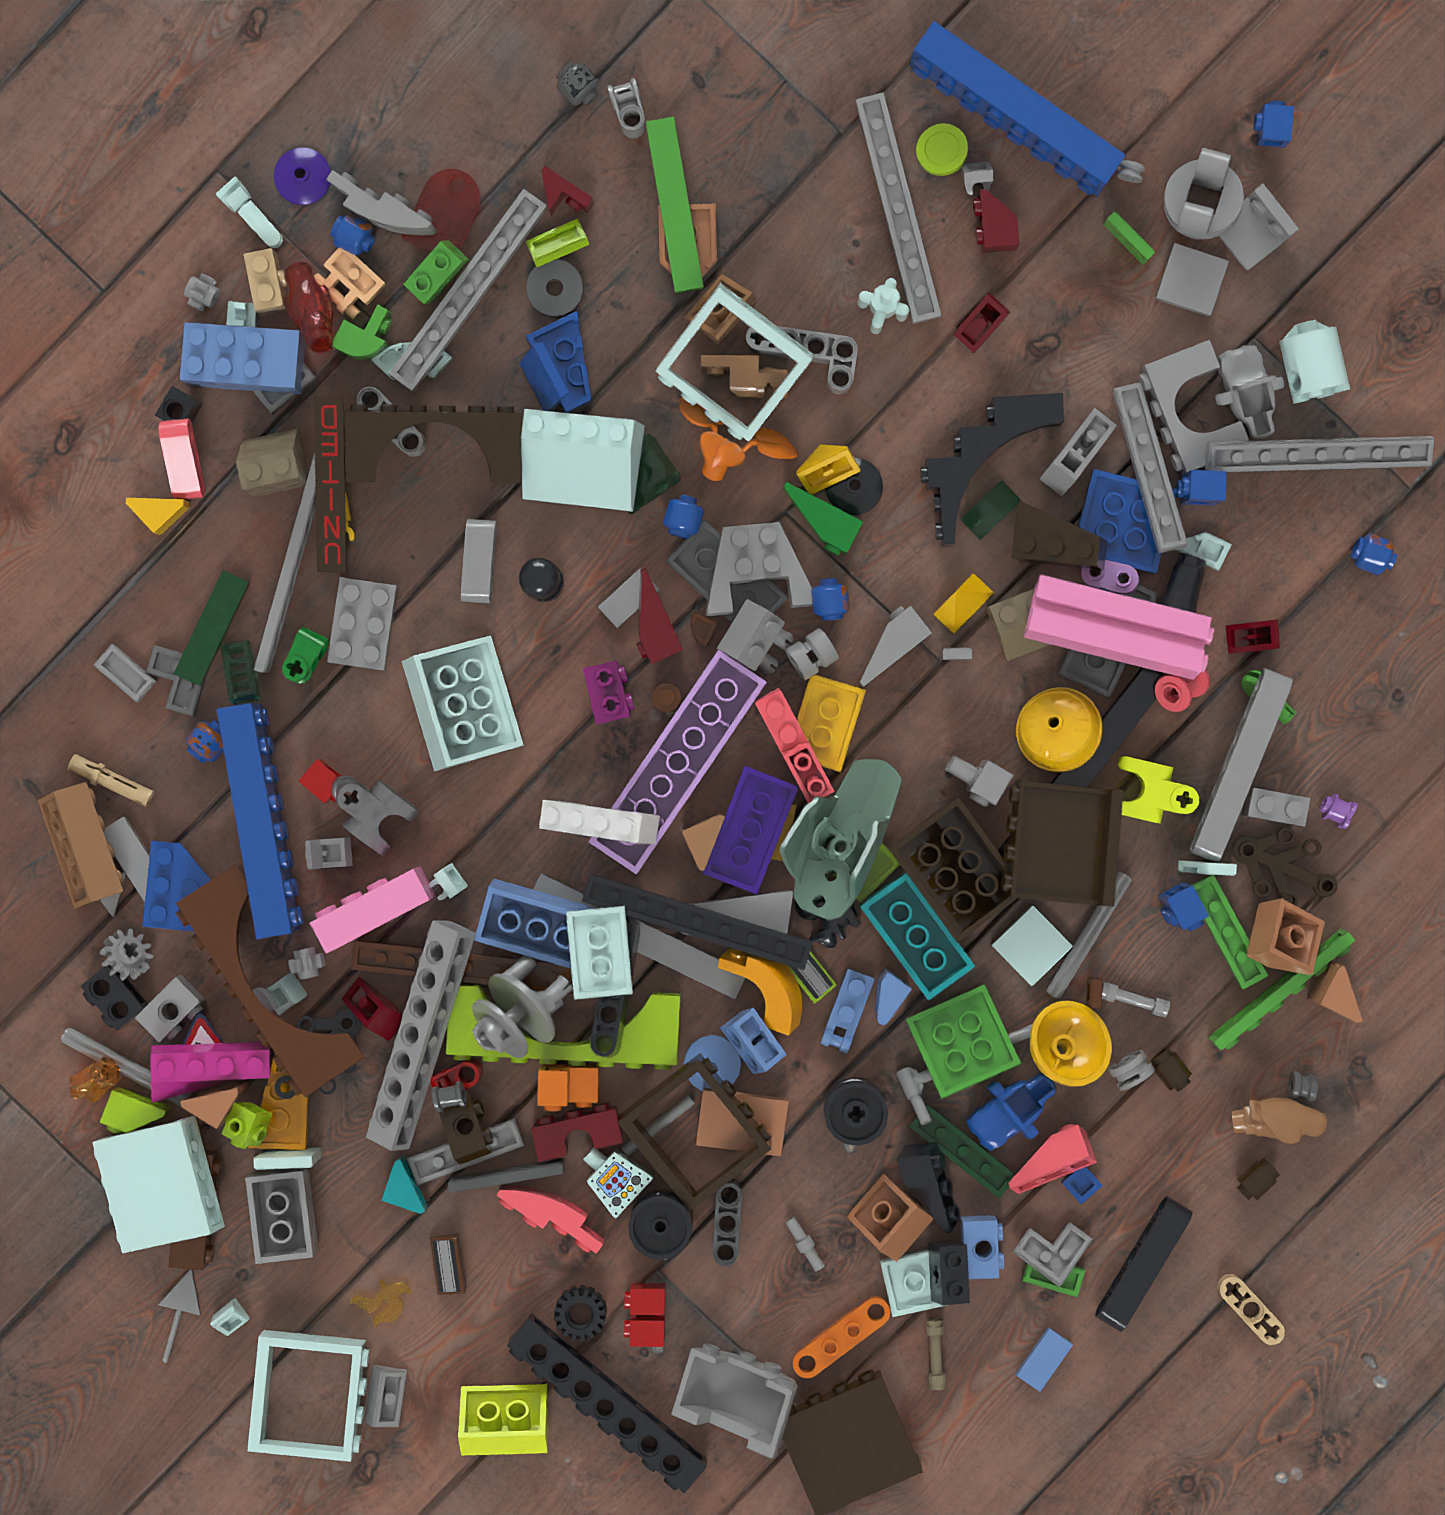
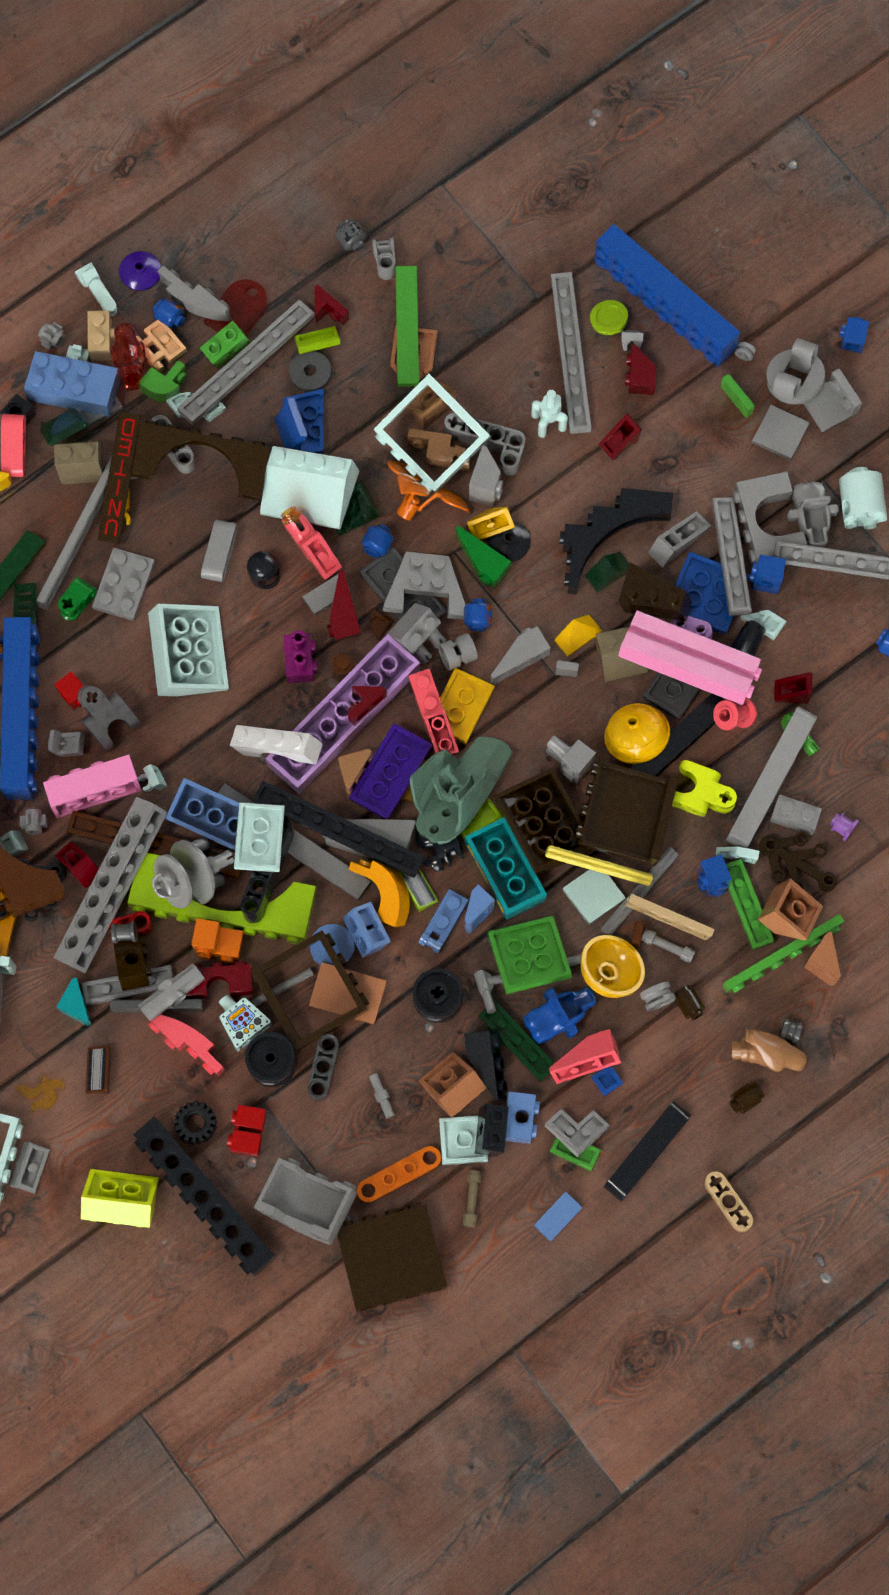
camera: 10 degrees right, 15 degrees down
none -> clear green slope [40,407,88,446]
none -> light grey piece [138,963,205,1022]
none -> coral plate [281,506,342,580]
none -> dark red slope [348,686,387,726]
none -> light grey slope [469,445,503,507]
none -> light yellow axle [545,846,653,886]
none -> tan tile [624,894,715,940]

